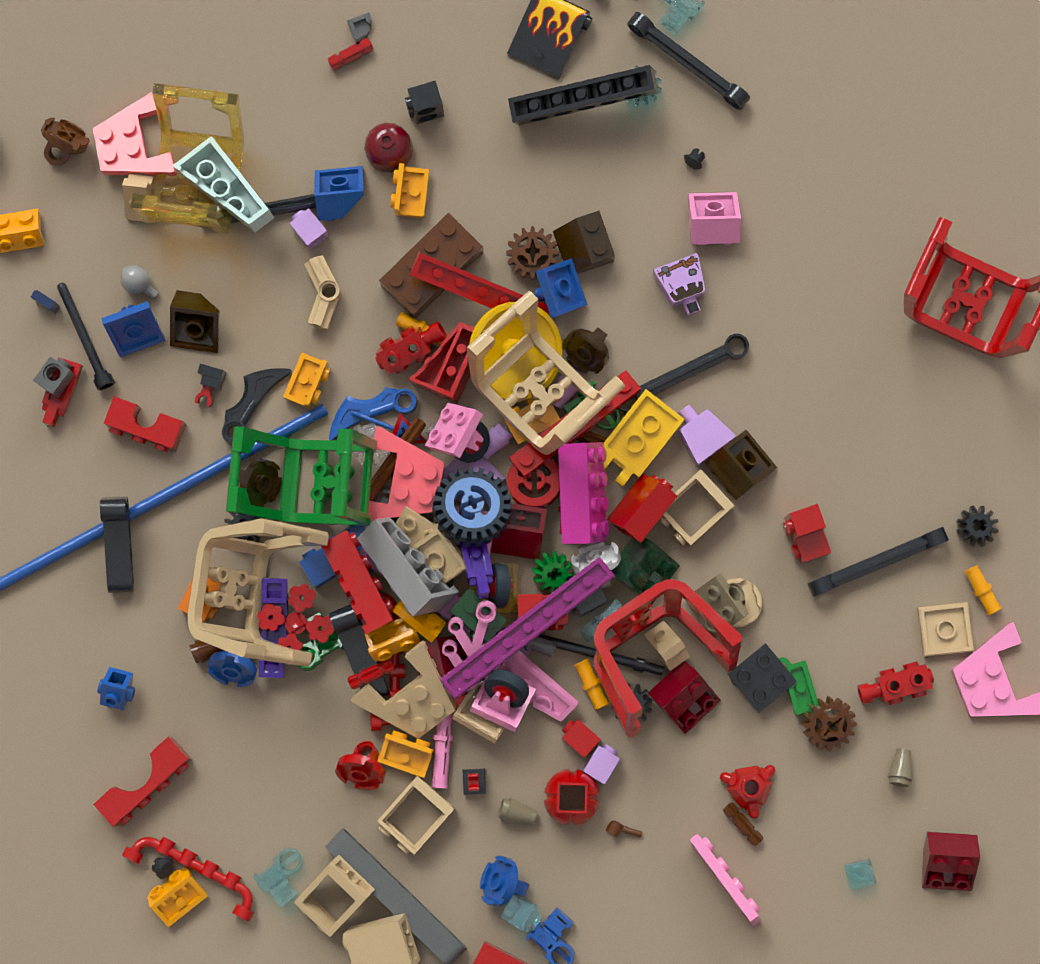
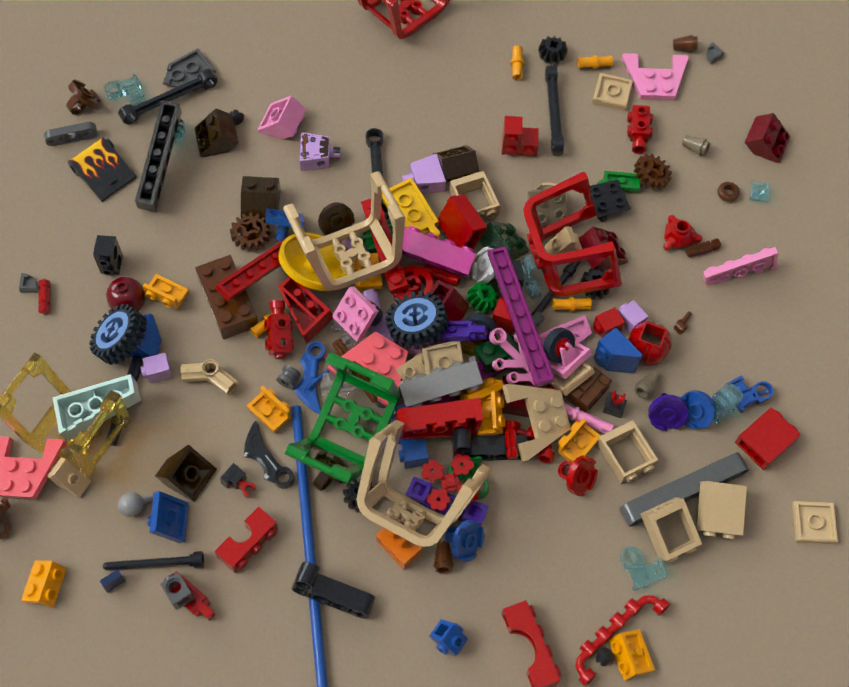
camera: 75 degrees left, 20 degrees down
none -> black wheel [89,304,147,365]
none -> dark grey tile [163,48,216,87]
none -> dark brown slope [194,108,239,157]
none -> dark grey wheel [276,365,301,389]
none -> light orange pin [511,45,524,80]
none -> reddish brown brick [568,367,612,413]
none -> blue slope [593,328,643,374]
none -> dark purple tile [648,393,688,431]
none -> reddish brown piece [717,182,740,202]

